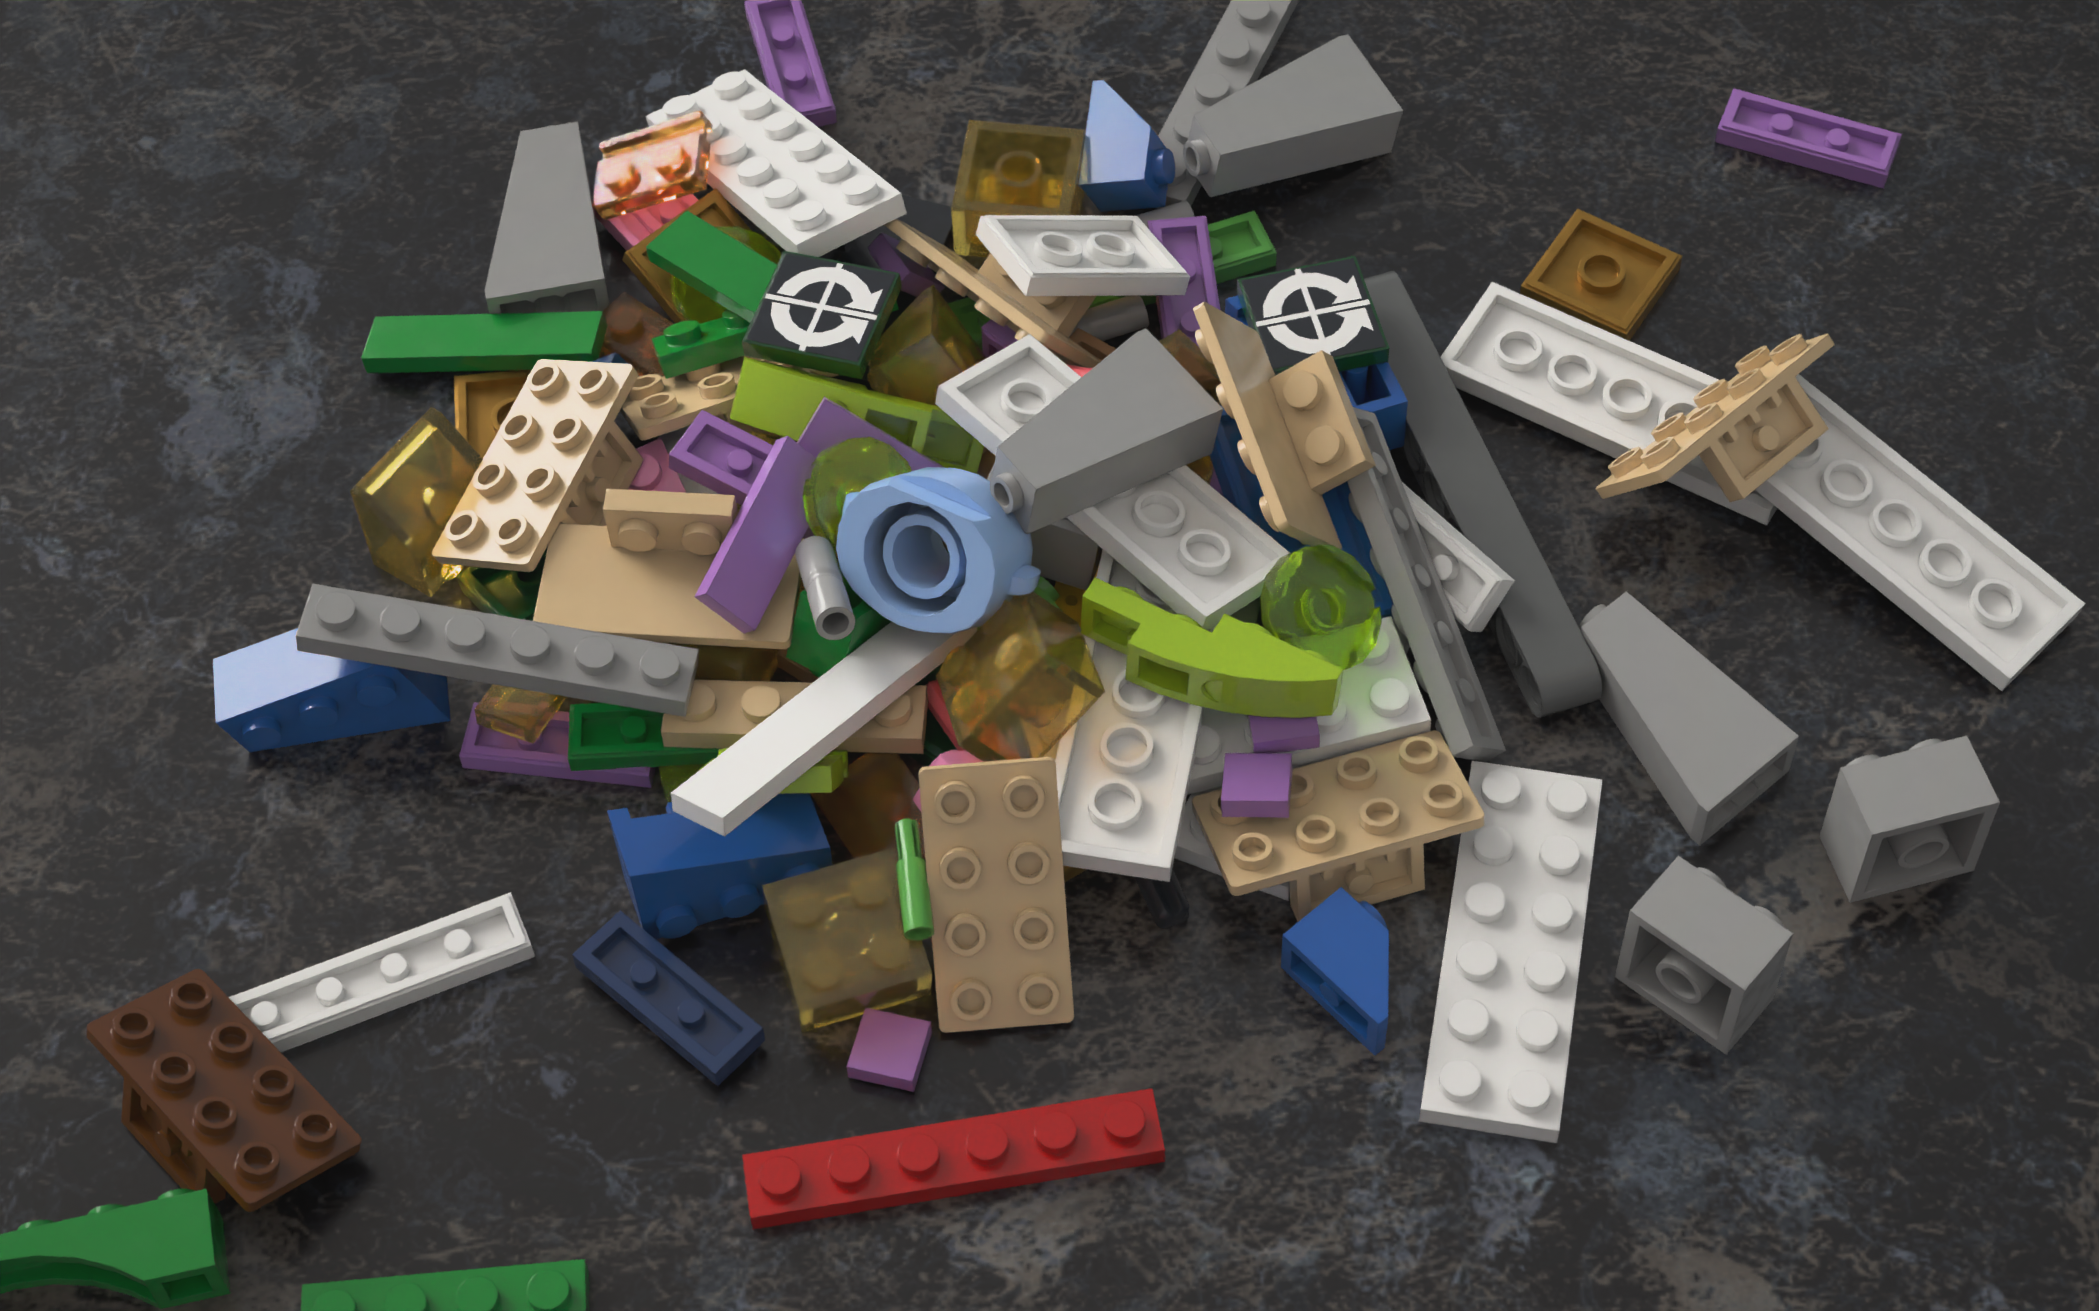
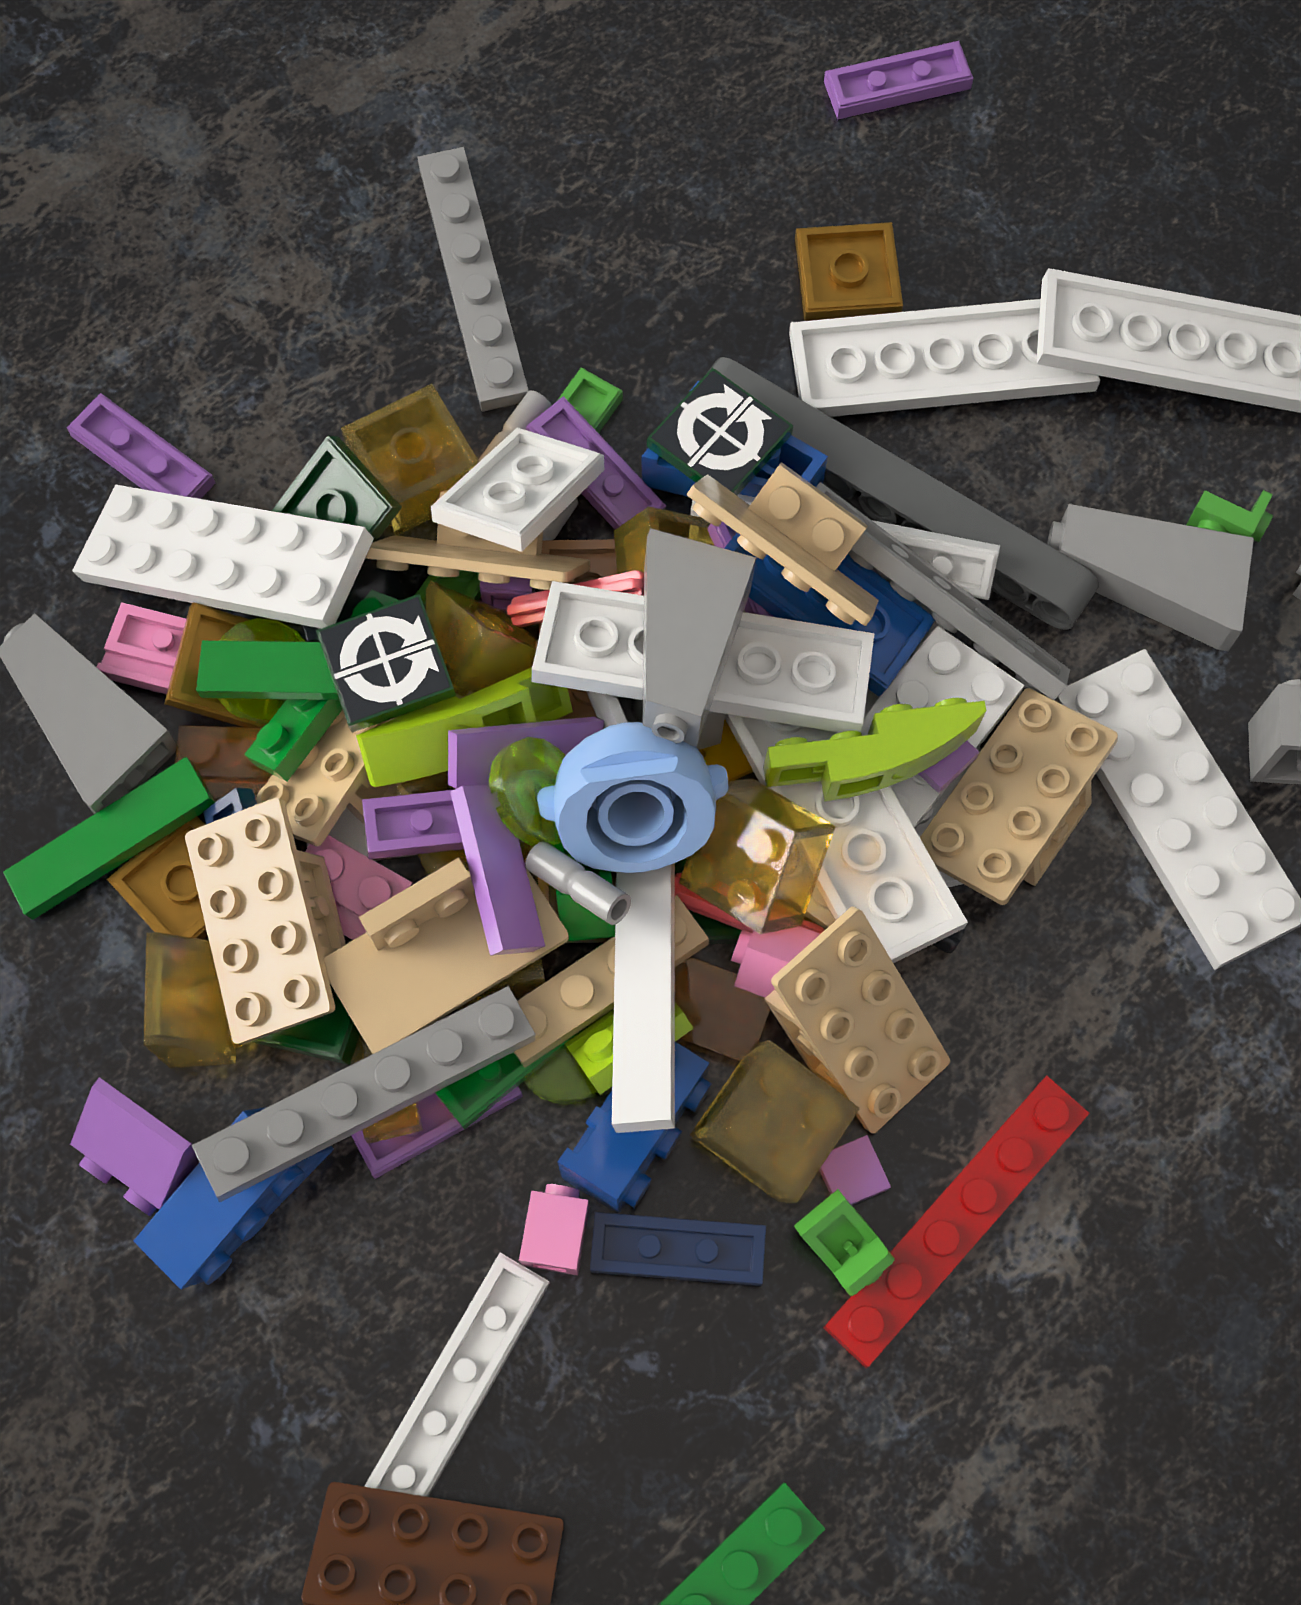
camera: 40 degrees left, 15 degrees up
clear orange plate [592,110,712,220] -> none
medium lavender tile [868,233,945,302] -> none
bright green pin [894,818,935,941] -> none
slope [1079,80,1175,212] -> none
light grey slope [1183,34,1403,197] -> none
medium lavender tile [1221,753,1293,818] -> none
clear neon green tile [1260,545,1382,671] -> none
blue slope [1281,887,1389,1056] -> none
tan bracket [1595,334,1835,502] -> none
none -> medium lavender slope [70,1077,199,1217]
none -> tile [272,435,402,542]
none -> bright pink brick [519,1184,590,1275]
none -> bright green bracket [794,1189,895,1296]
none -> bright green bracket [1186,490,1273,543]

